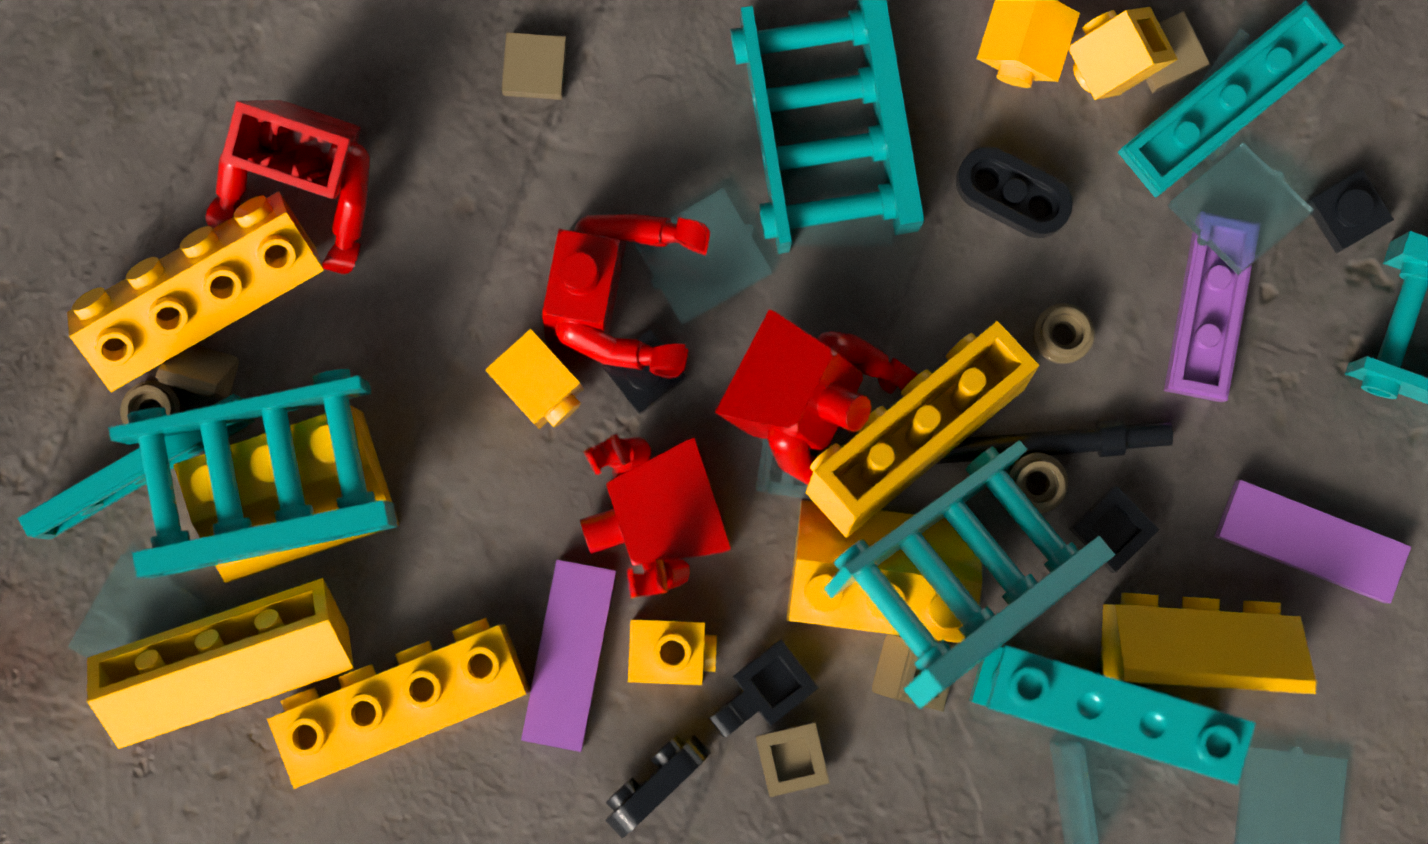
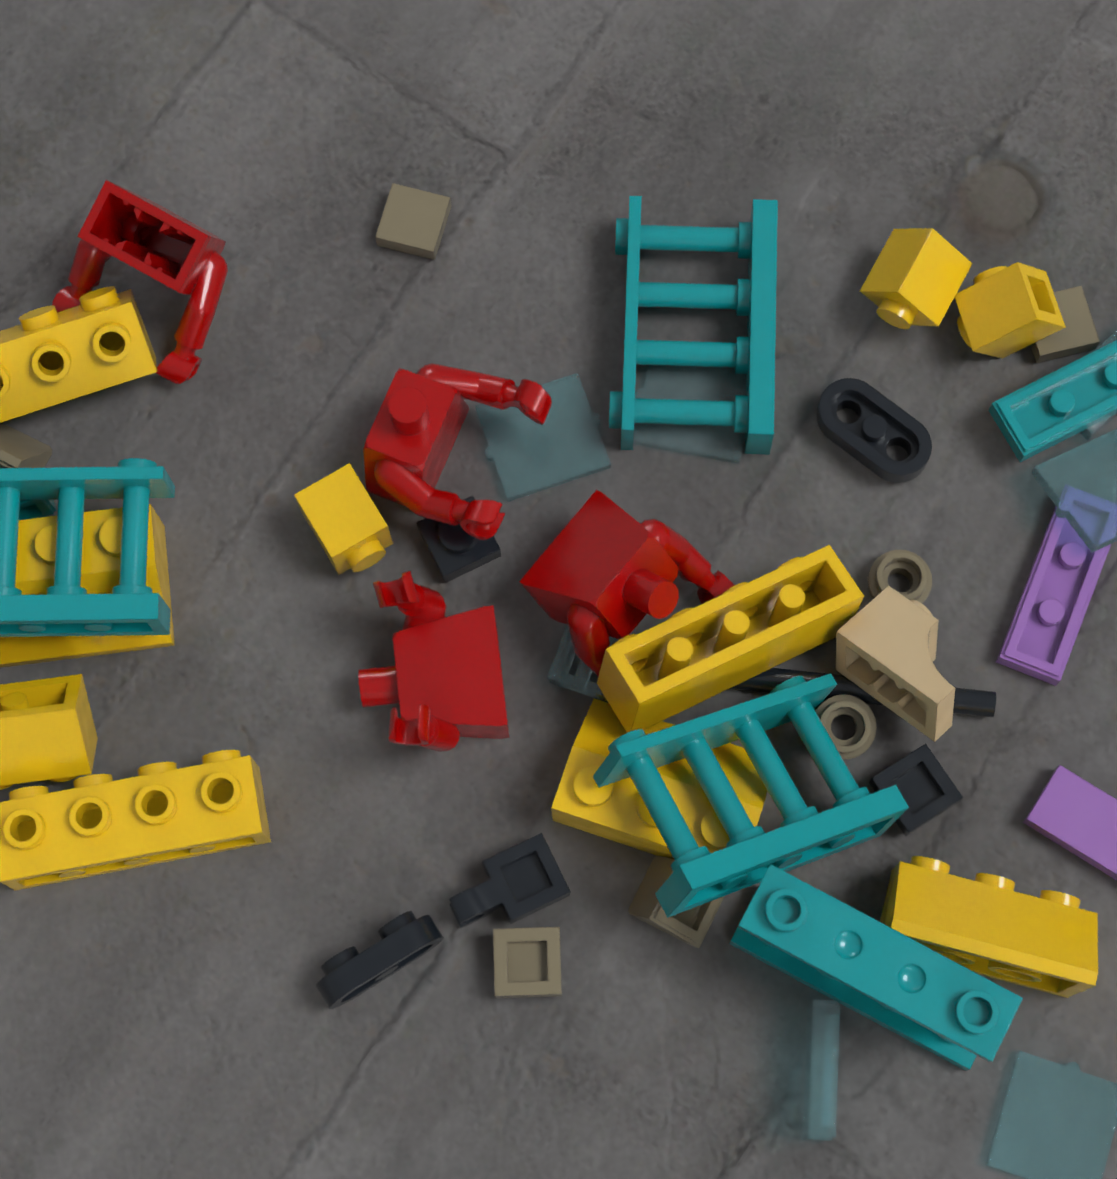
camera: 15 degrees right, 10 degrees down
medium lavender tile [521,559,617,752] -> none
yellow brick [628,619,717,685] -> none
none -> tan arch [836,586,955,742]

